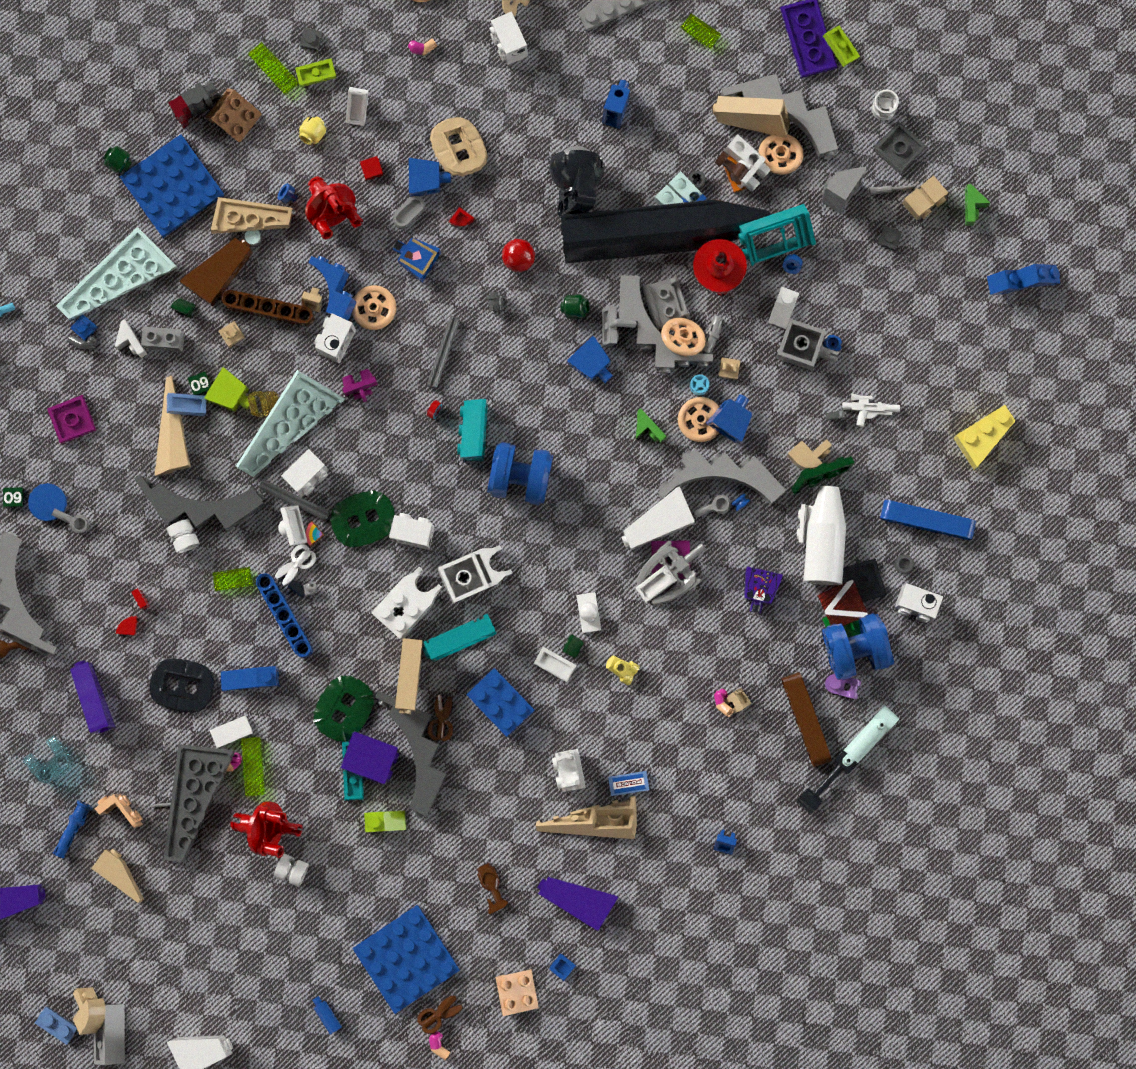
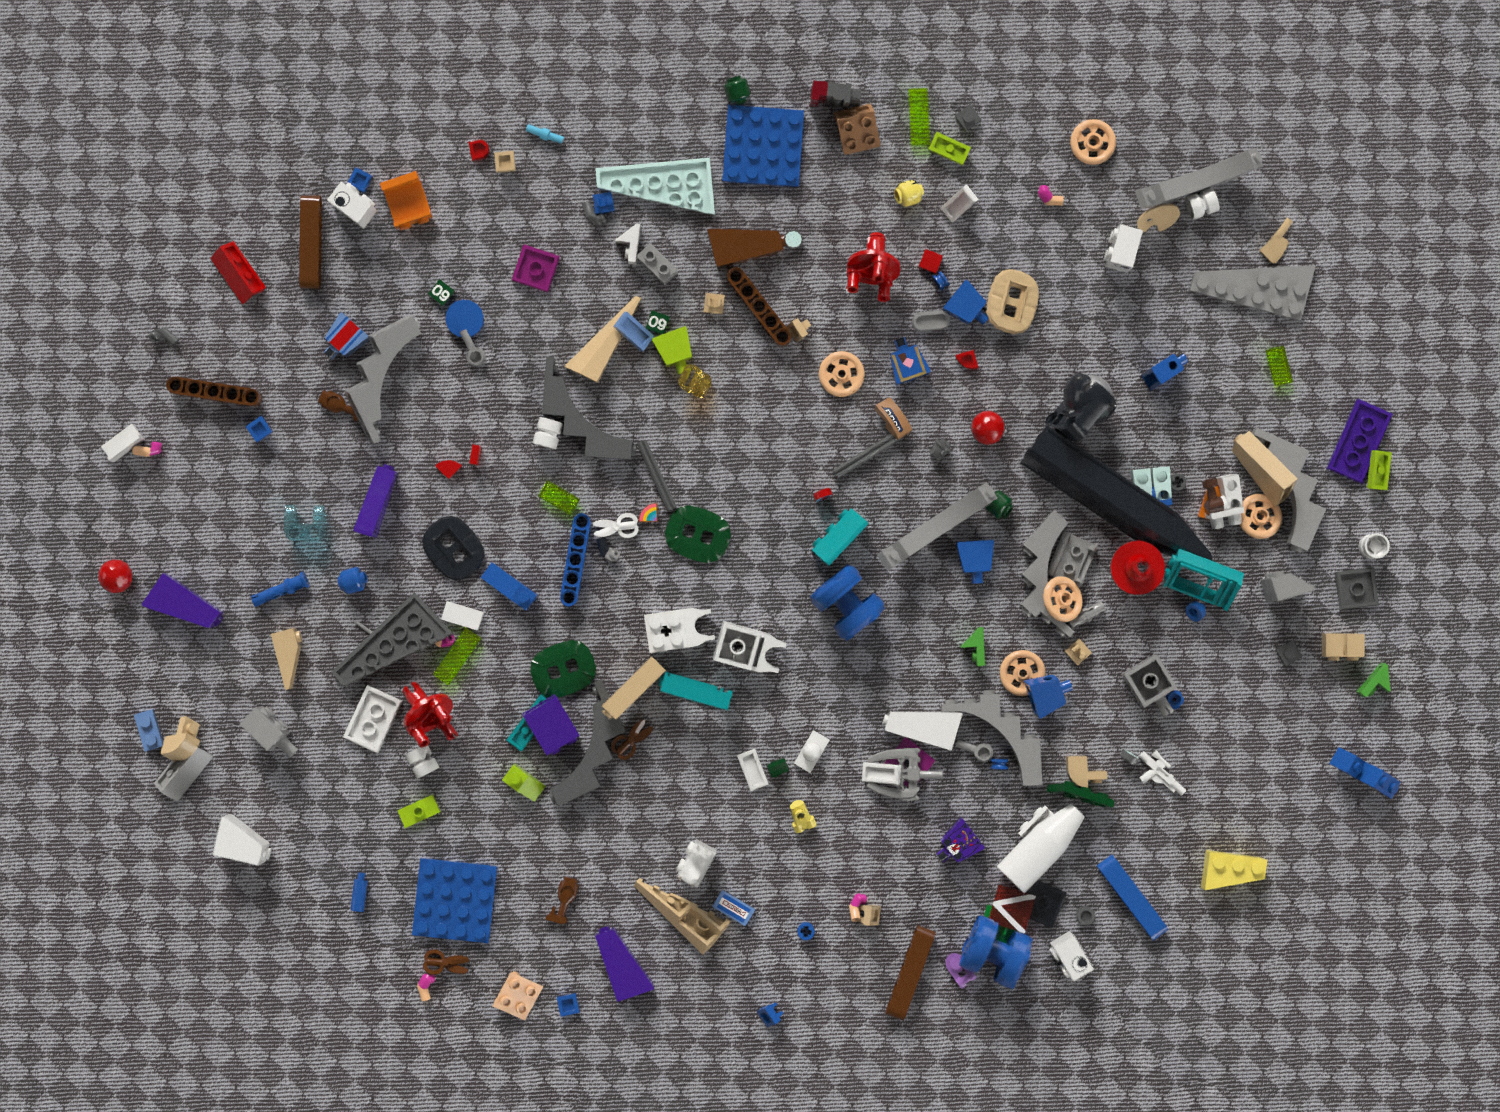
camera: 30 degrees right, 5 degrees up
light nougat bracket [95,794,143,828] -> none
dark green slope [170,298,195,317] -> none
tan wing [211,197,293,234] -> none
light aqua wing [236,370,345,477] -> none
blue tile [277,183,298,204] -> none
white tile [278,506,307,546] -> none
white brick [281,449,329,497] -> none
blue arch [308,256,357,321] -> none
white brick [314,313,356,364] -> none
magenta hips [342,369,378,402] -> none
white brick [389,513,435,550] -> none
blue brick [466,668,535,737] -> none
light grey plate [602,305,636,347] -> none
medium azure wheel [690,374,709,396] -> none
white slope [768,287,799,329] -> none
piece [796,706,899,815] -> none
light grey piece [869,185,915,195] -> none
none -> light grey brick [240,706,298,758]
none -> blue head [337,567,368,594]
none -> white tile [343,685,402,753]
none -> lime plate [397,794,441,828]
none -> blue bush [797,922,815,940]
none -> medium nougat slope [874,397,912,440]
none -> light grey arch [877,482,997,571]
none -> blue bush [932,271,950,291]

